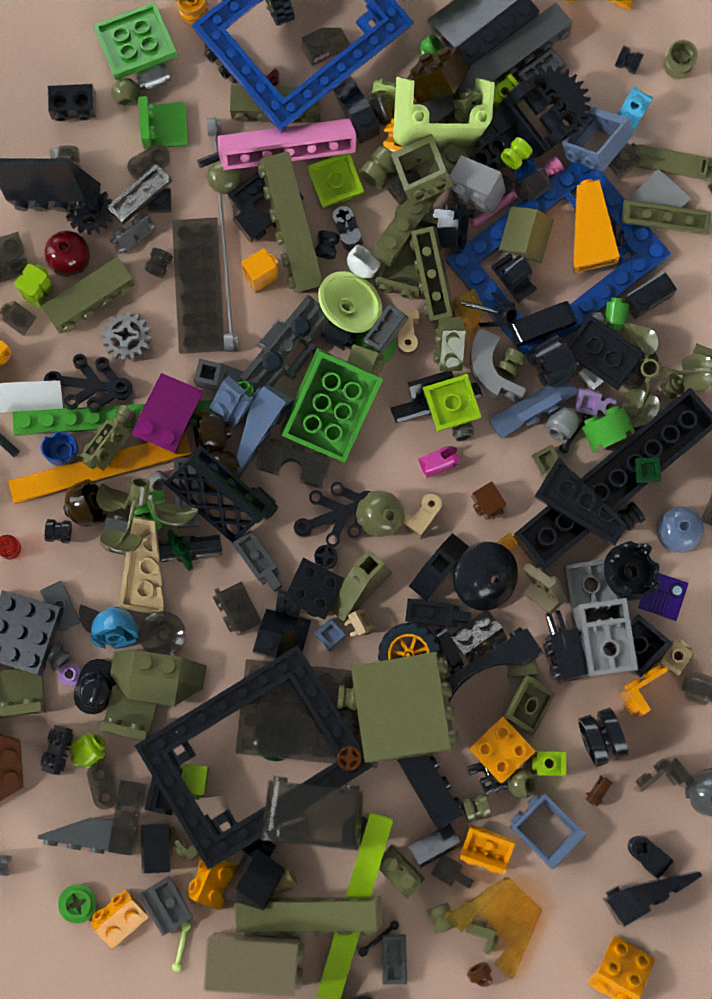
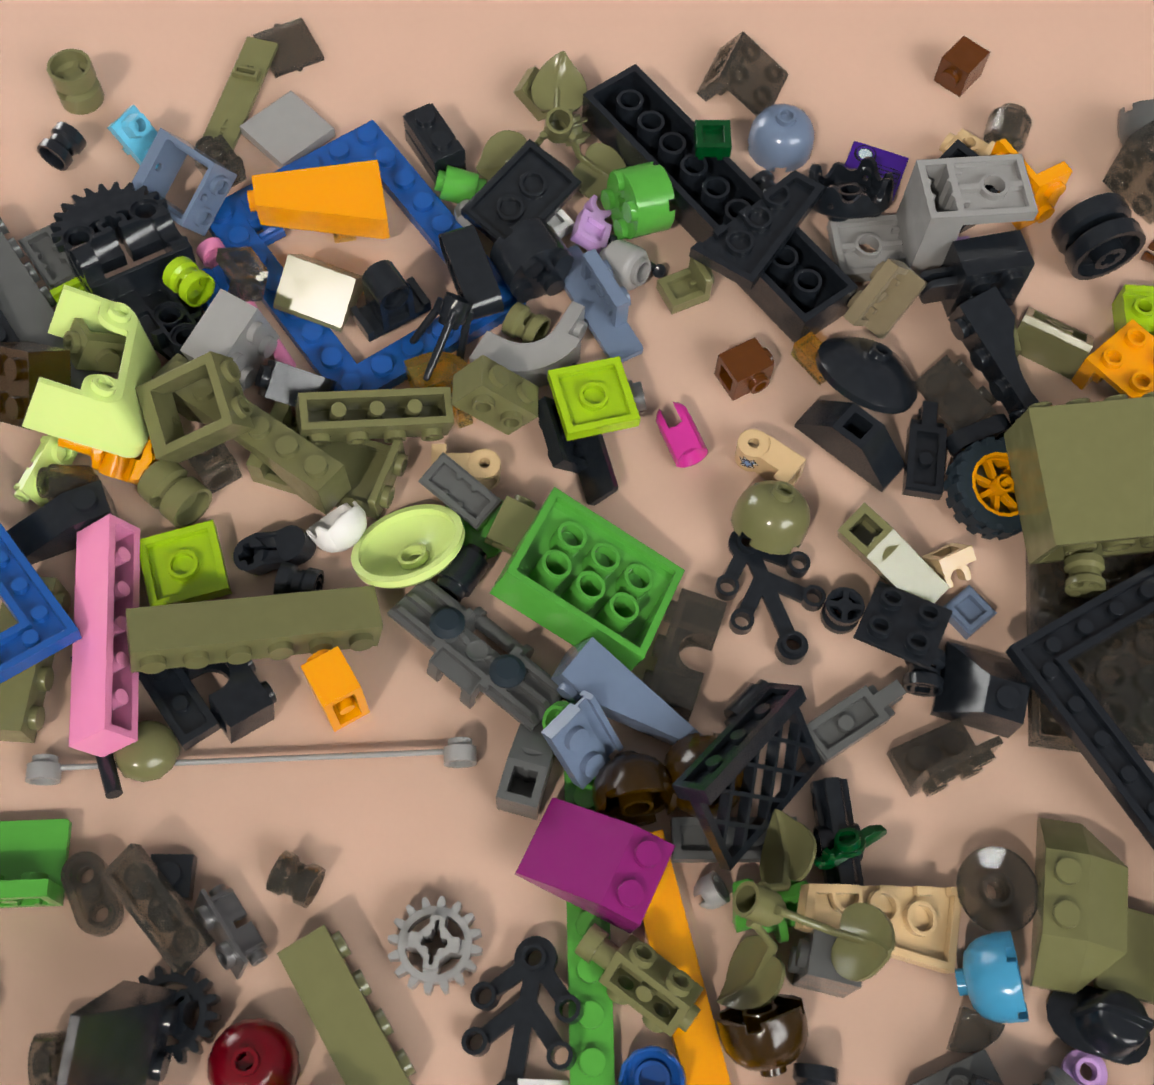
camera: 90 degrees left, 15 degrees down
clear smoke plate [172,217,225,354] -> none
olive tile [621,200,711,235] -> none

